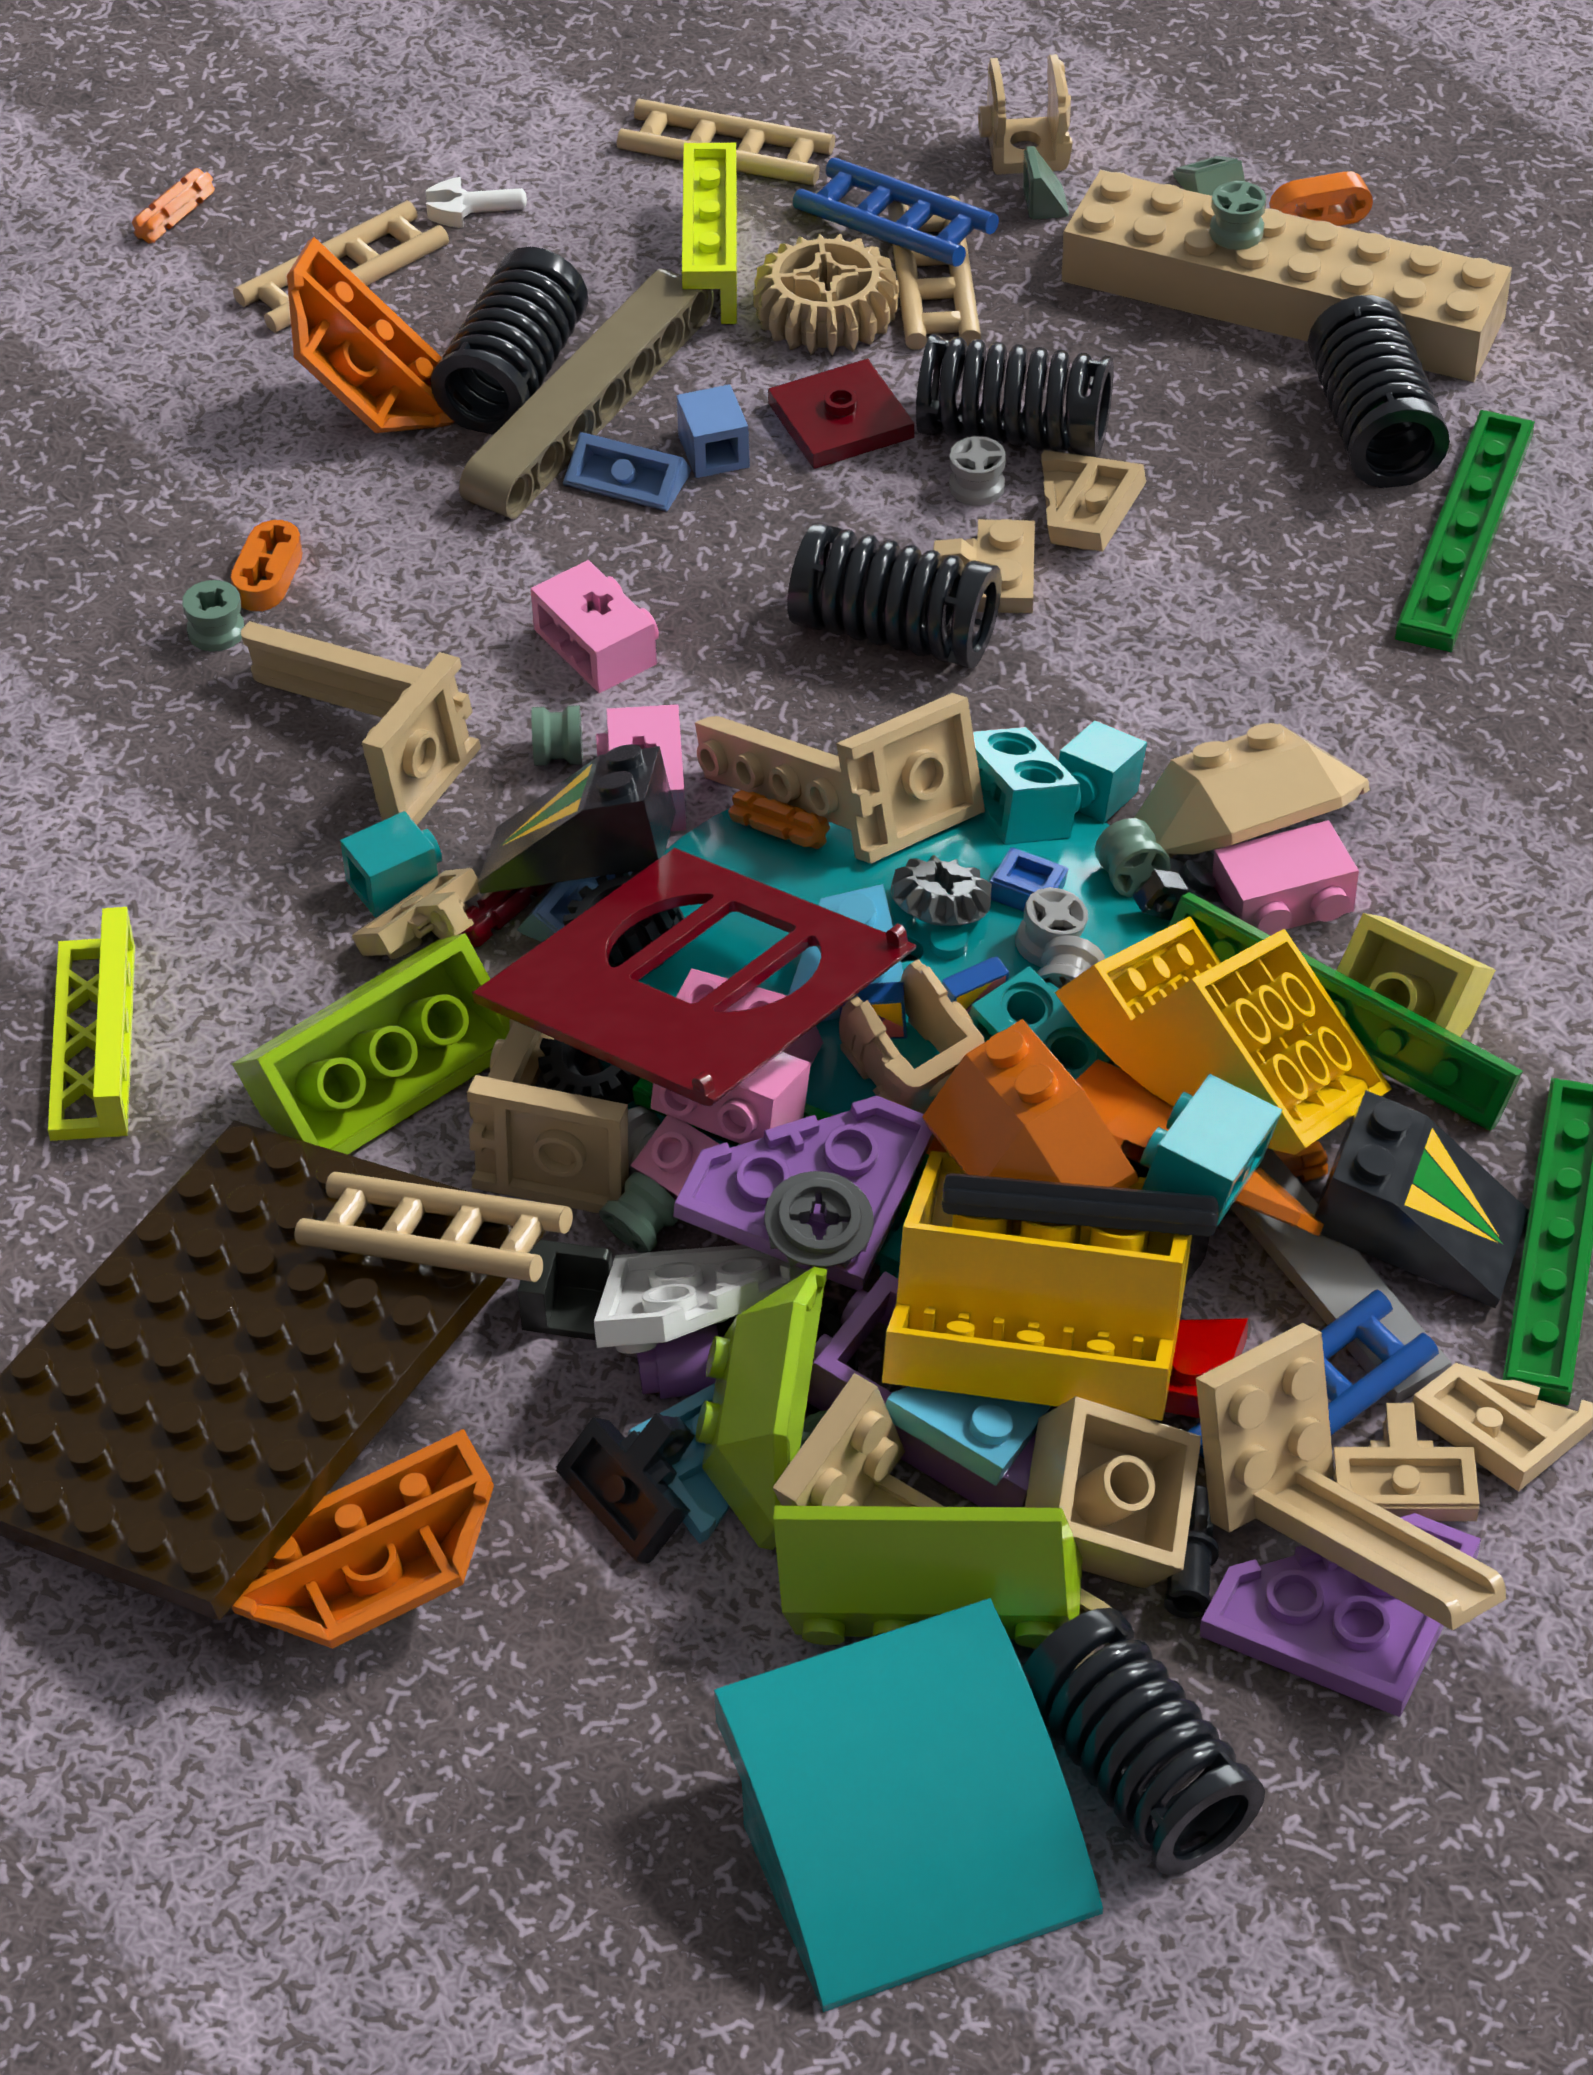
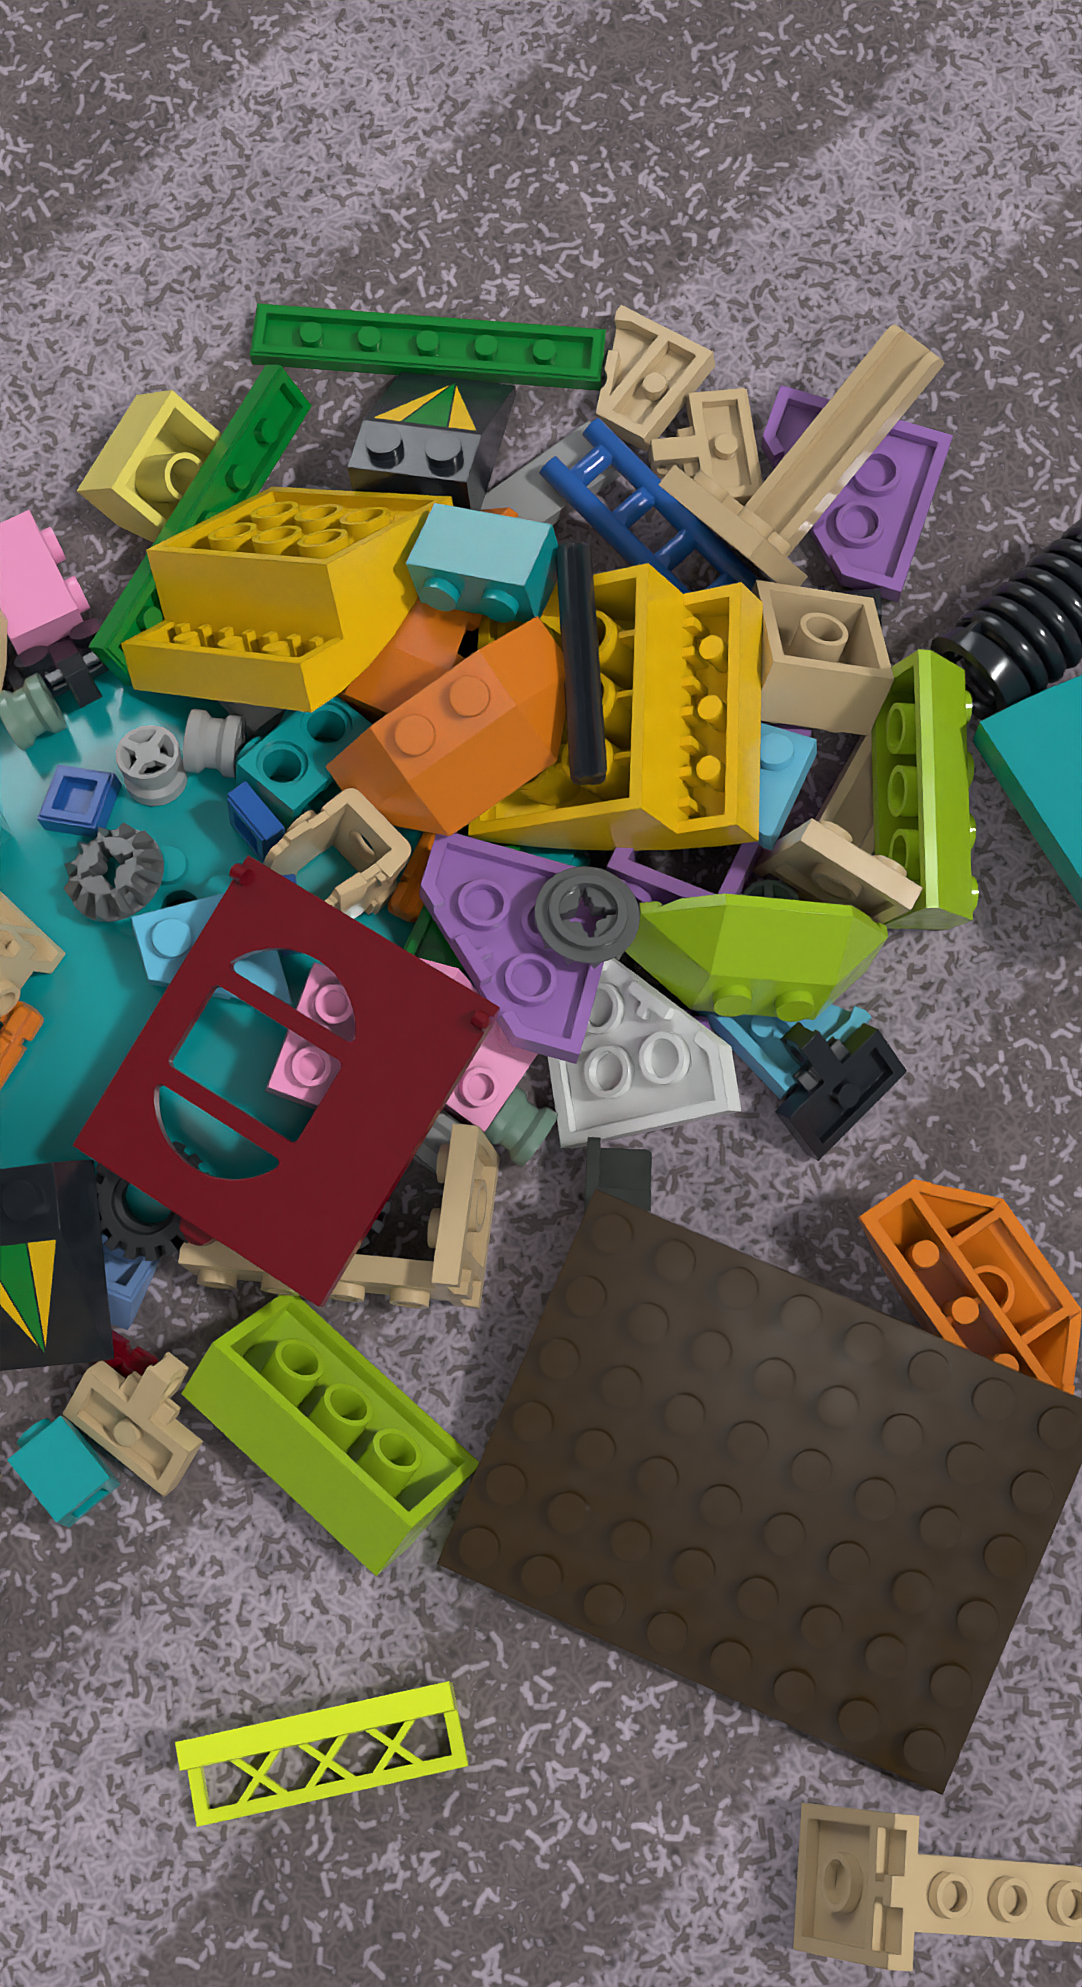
camera: 95 degrees left, 25 degrees up
tan bar [295,1172,573,1282] -> none

